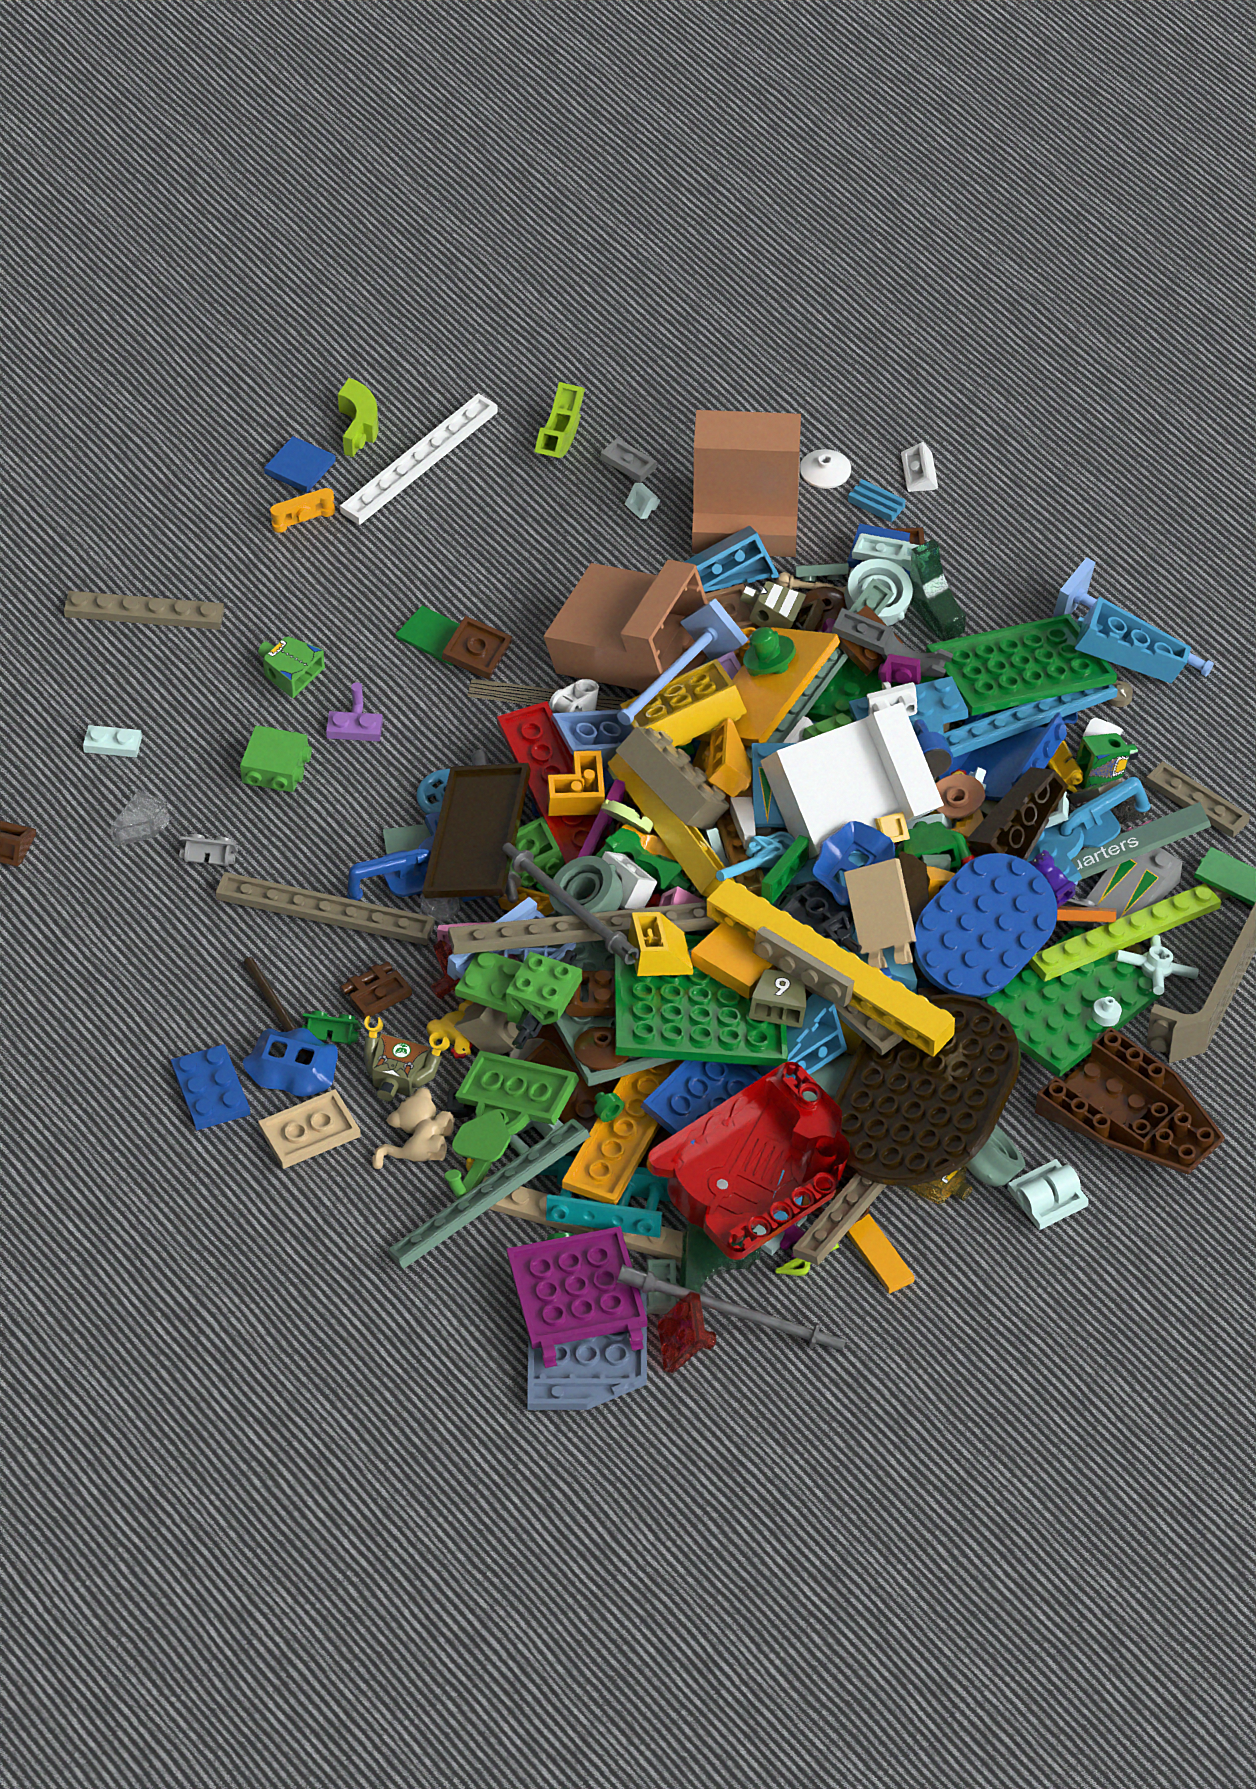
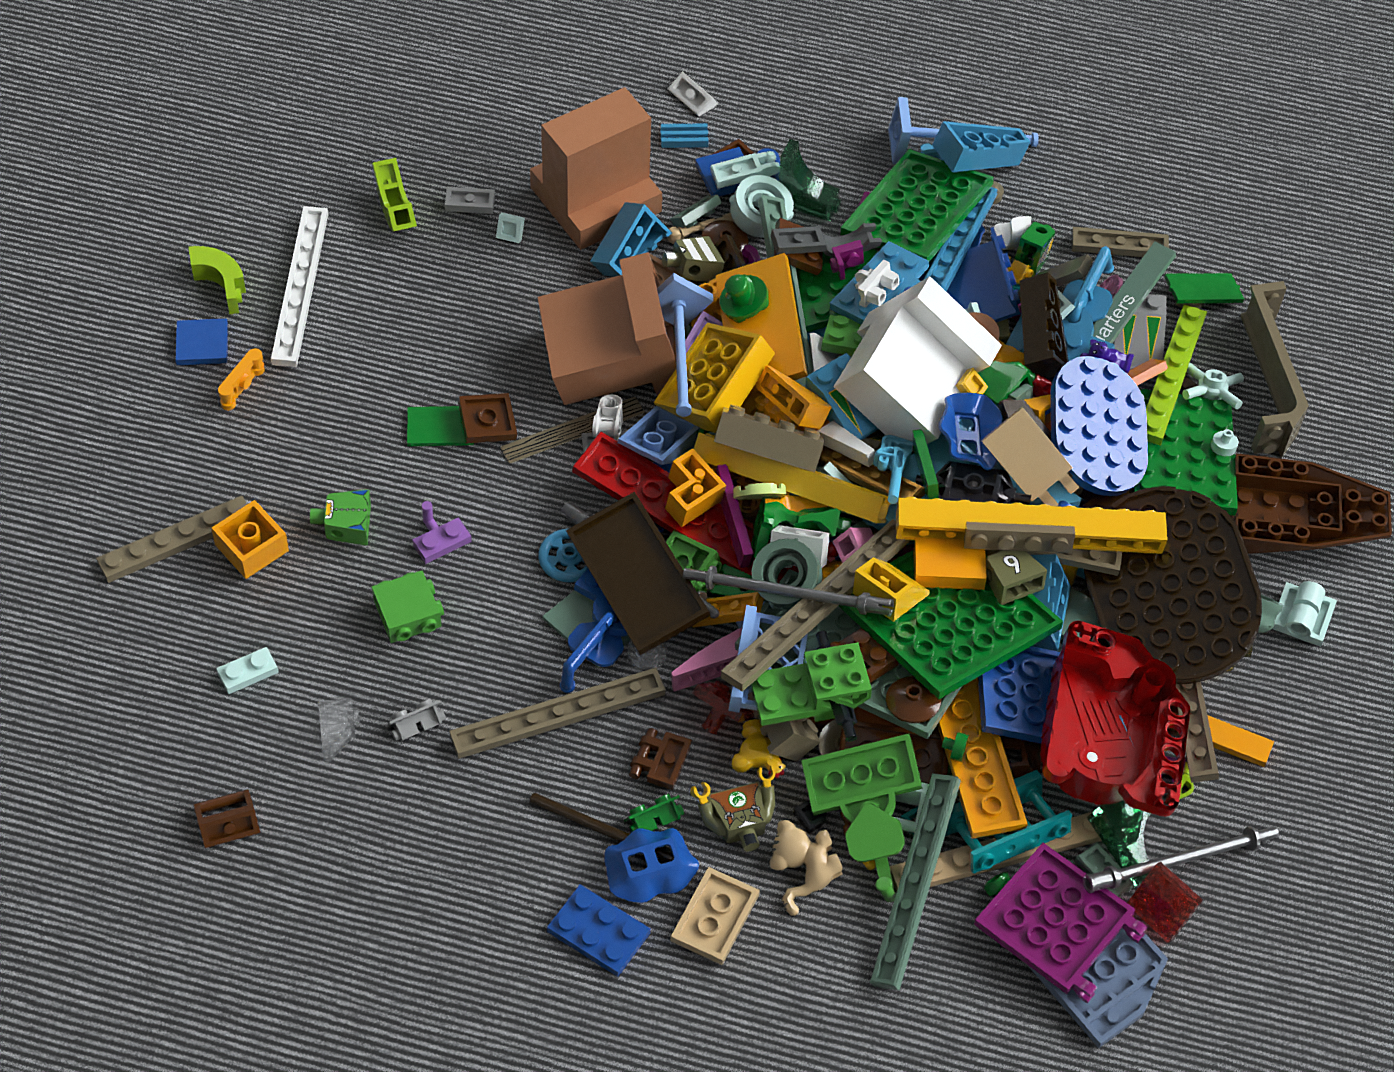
camera: 40 degrees left, 5 degrees up
none -> light orange brick [211,500,289,579]

